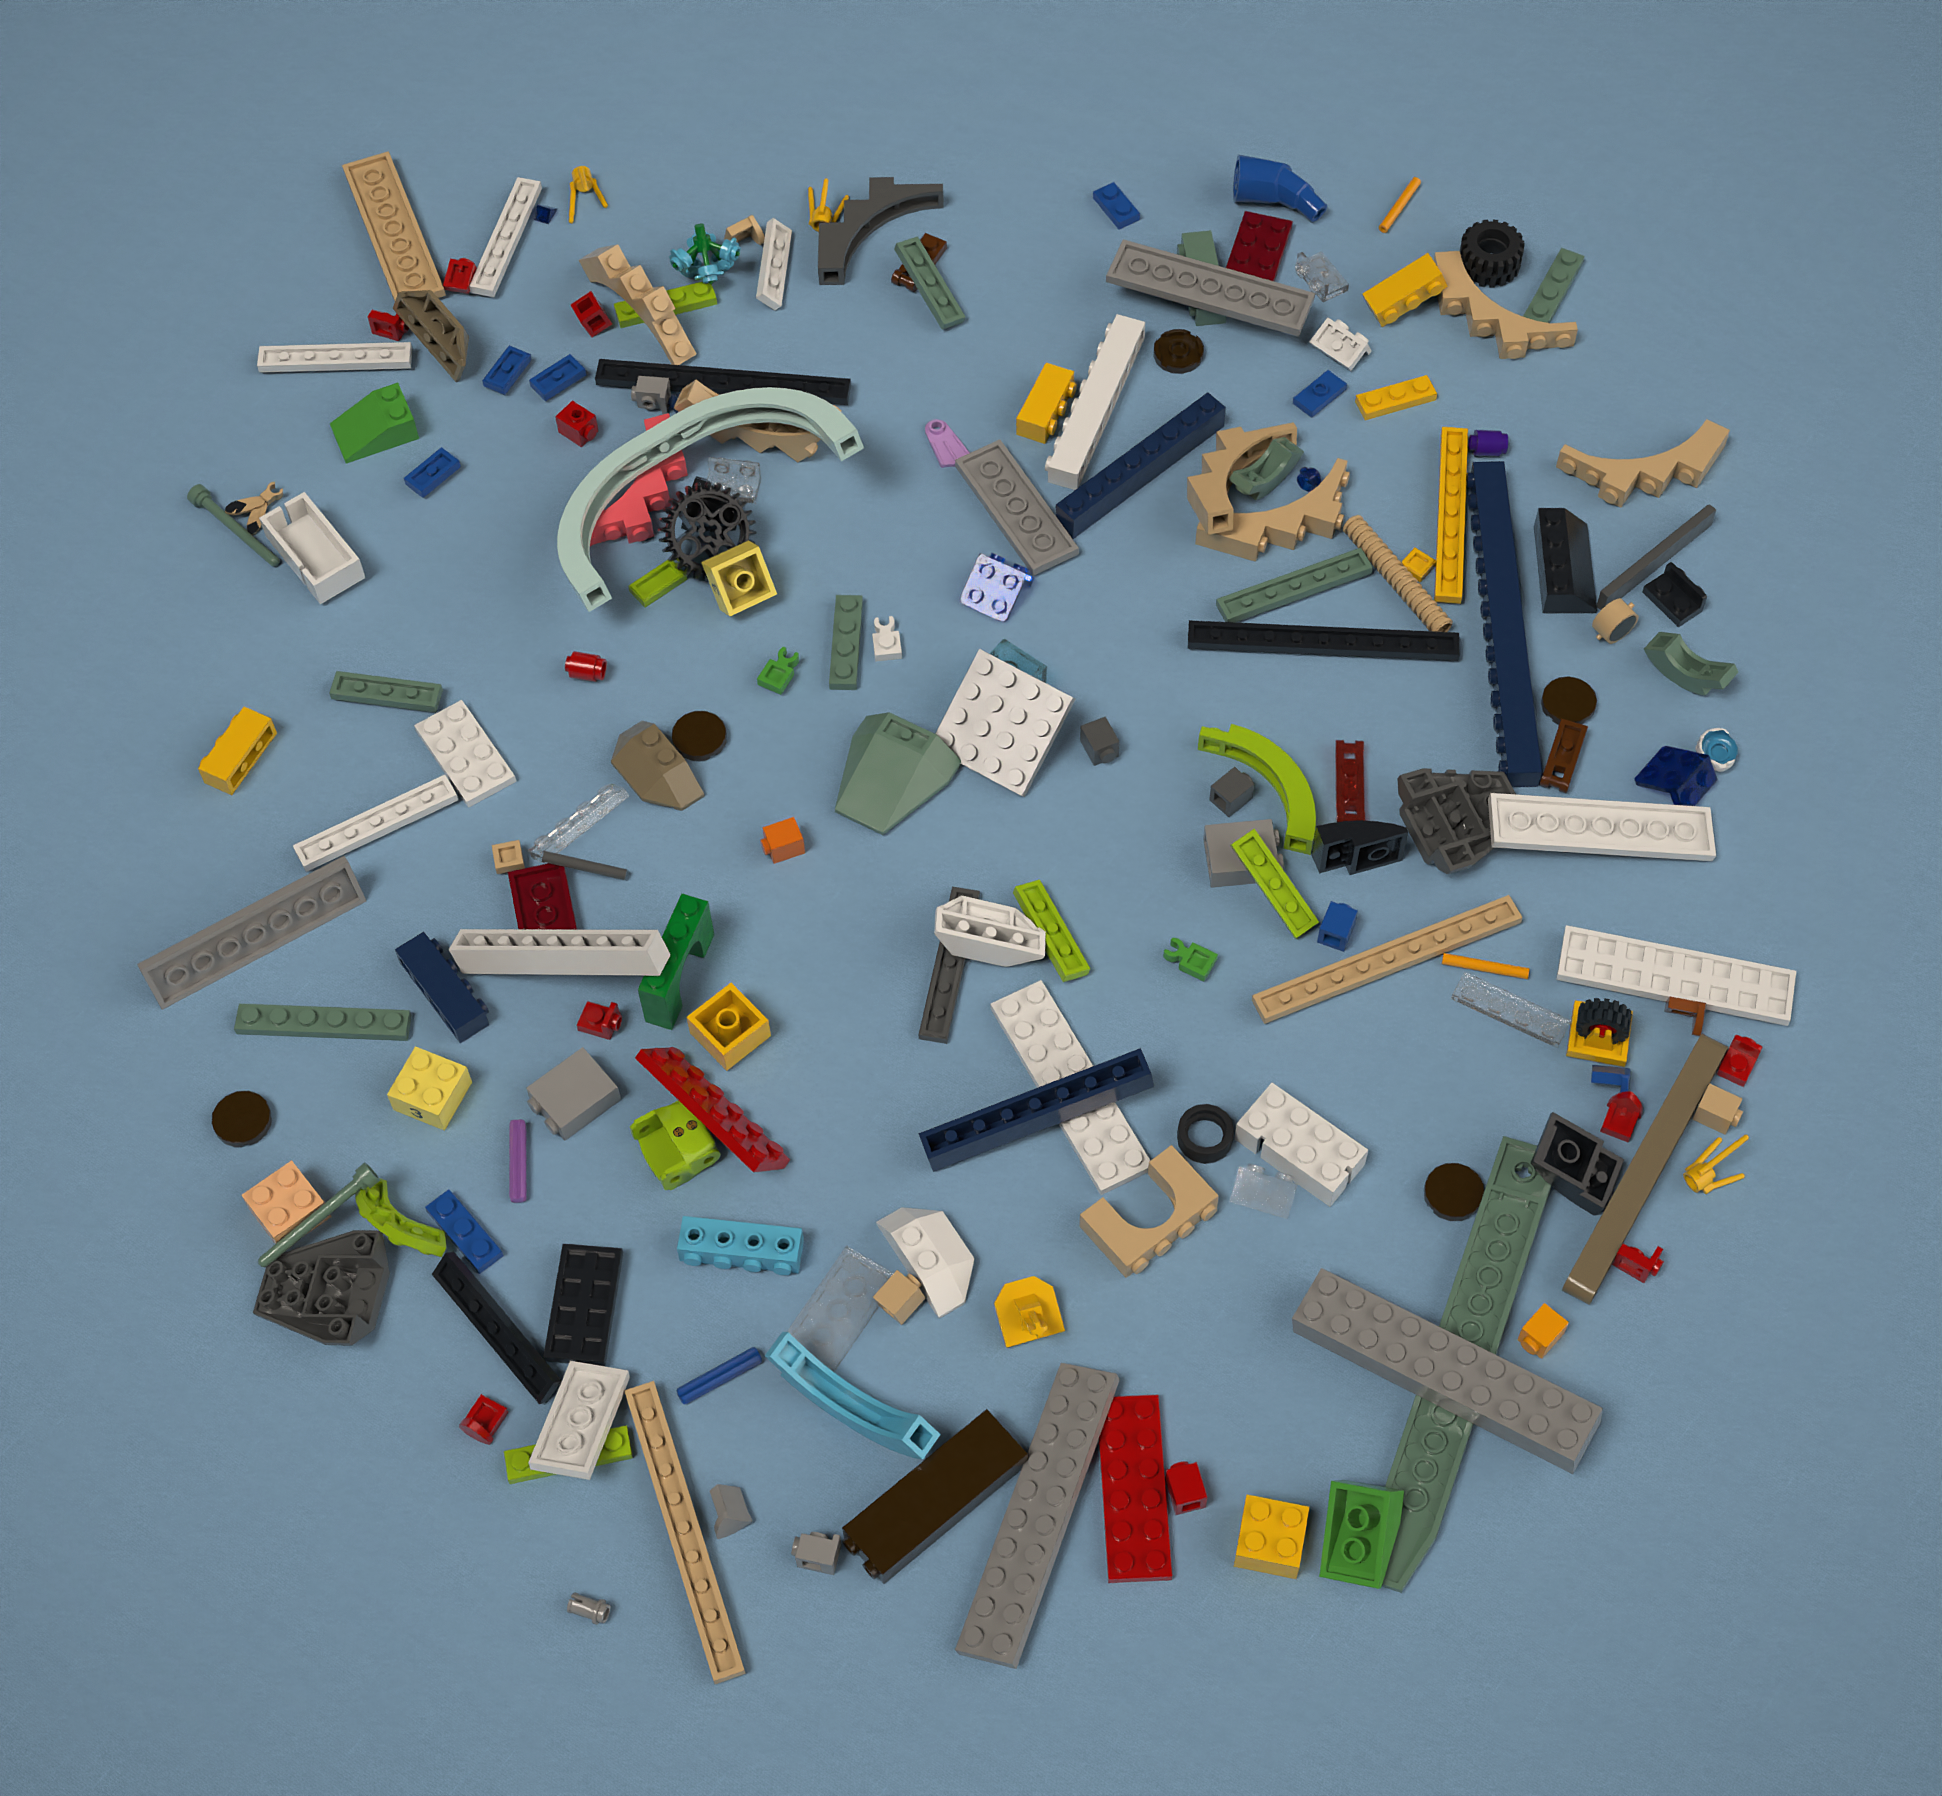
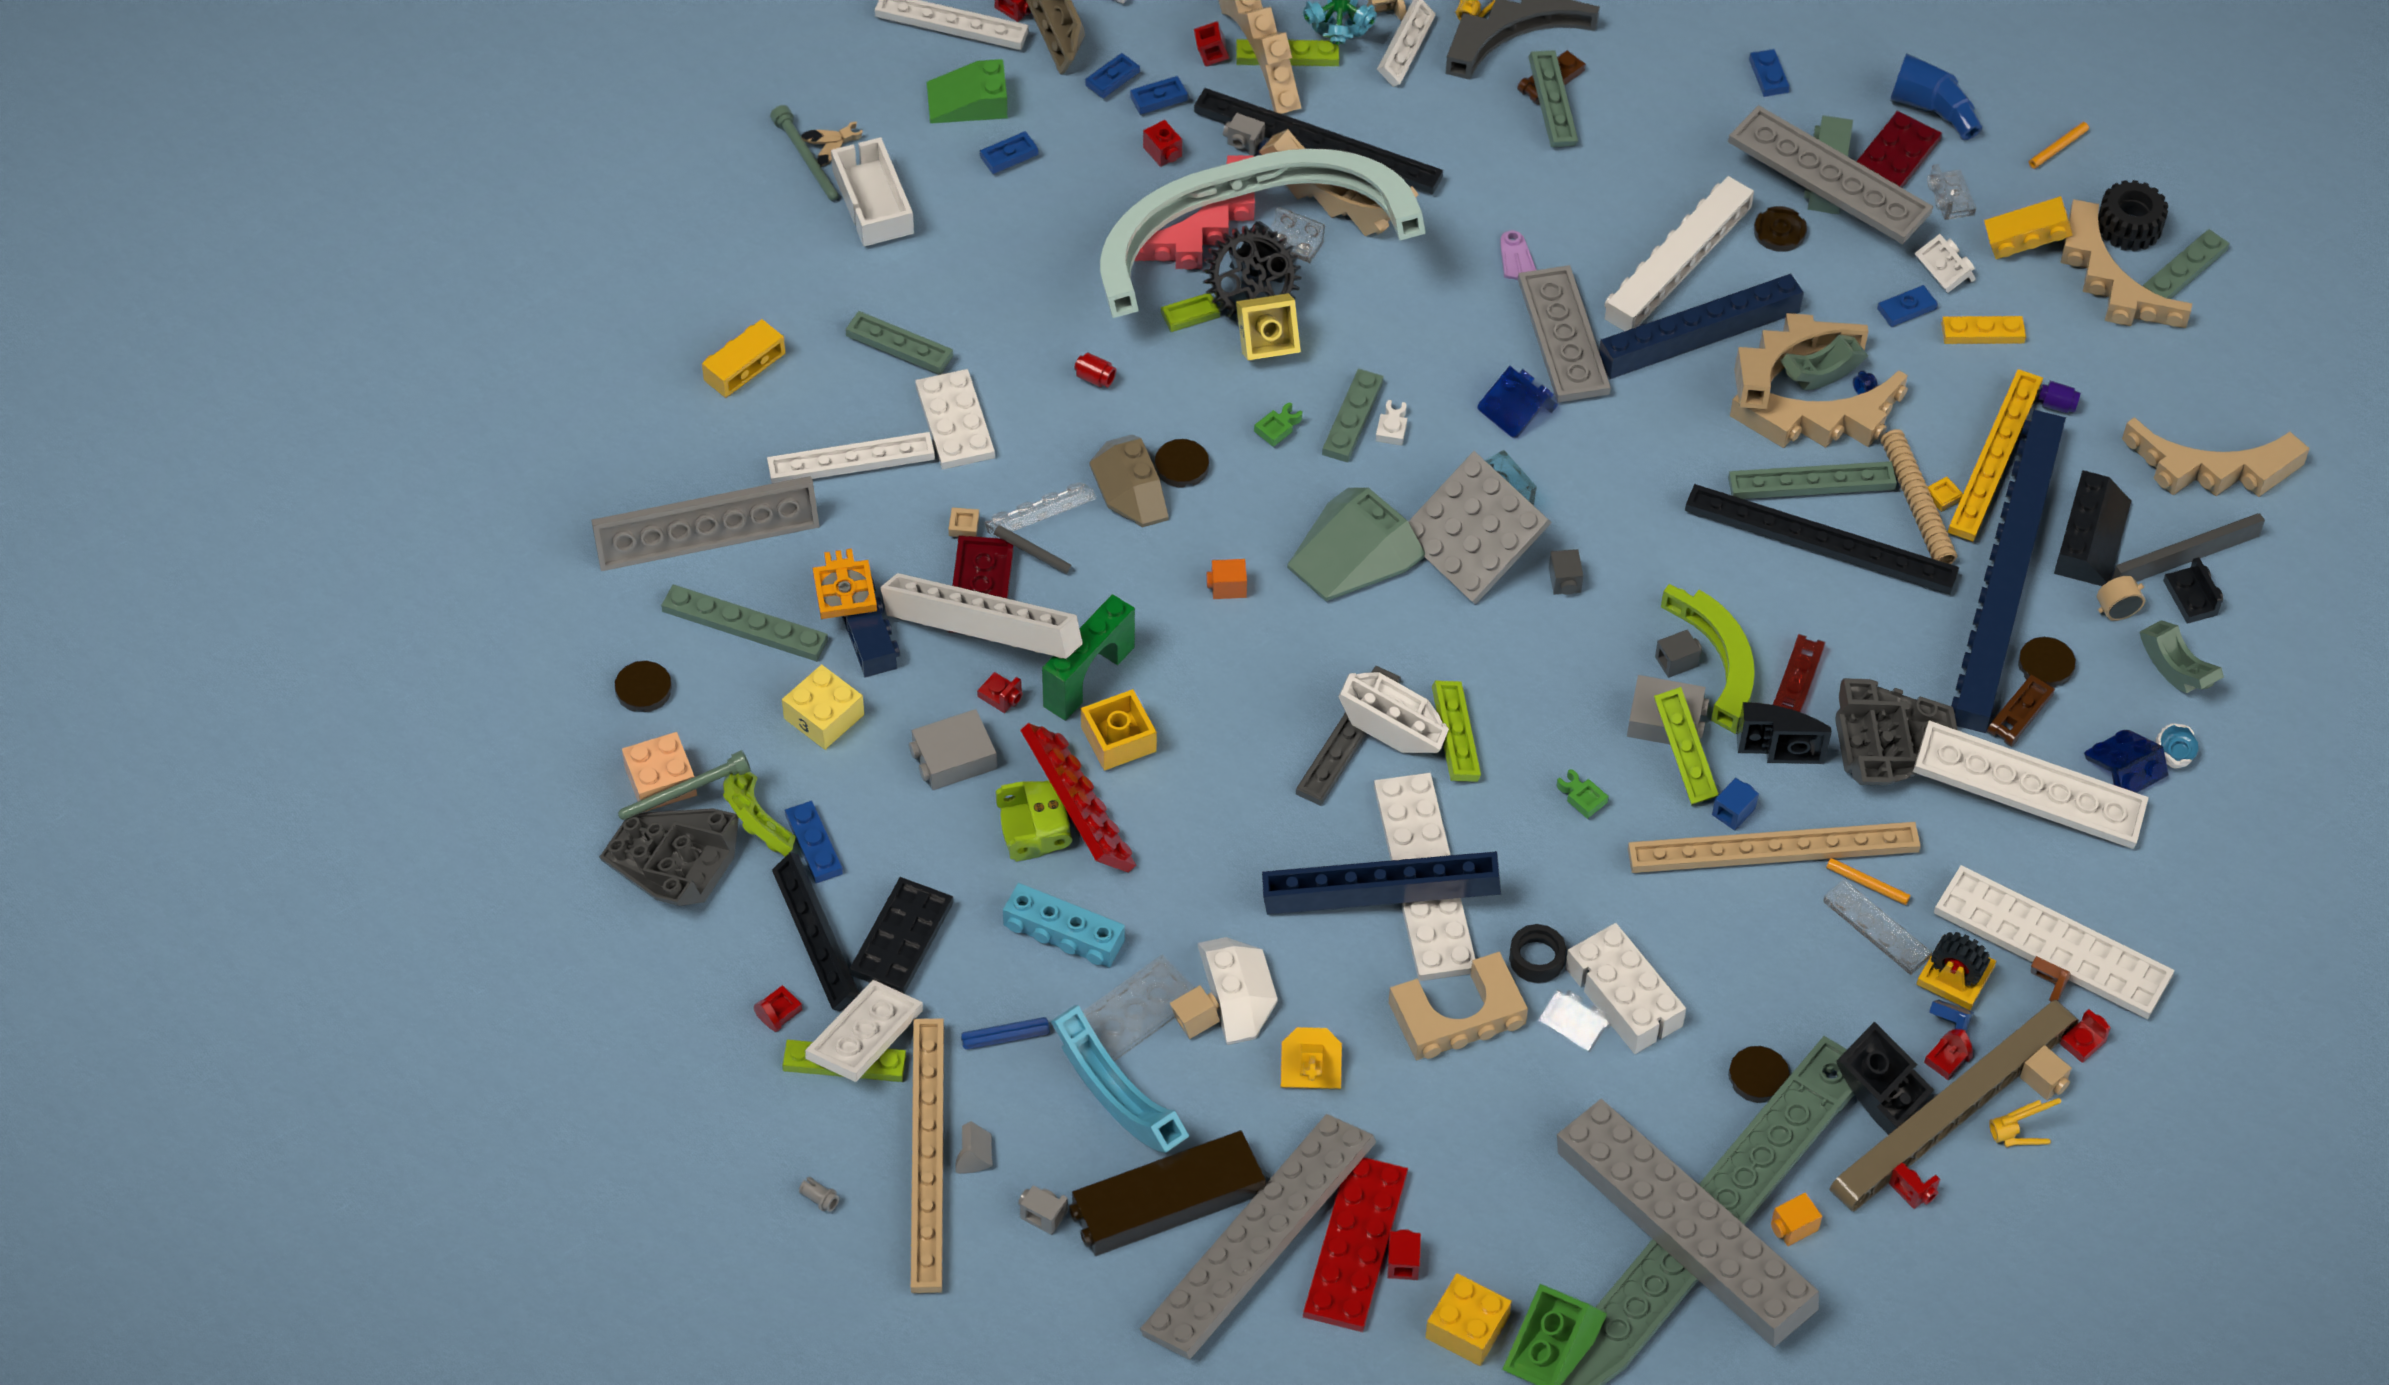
camera: 15 degrees right, 5 degrees down
medium lavender axle [509,1119,526,1203] -> none
yellow brick [1016,363,1077,444] -> none
none -> light orange piece [813,548,877,619]

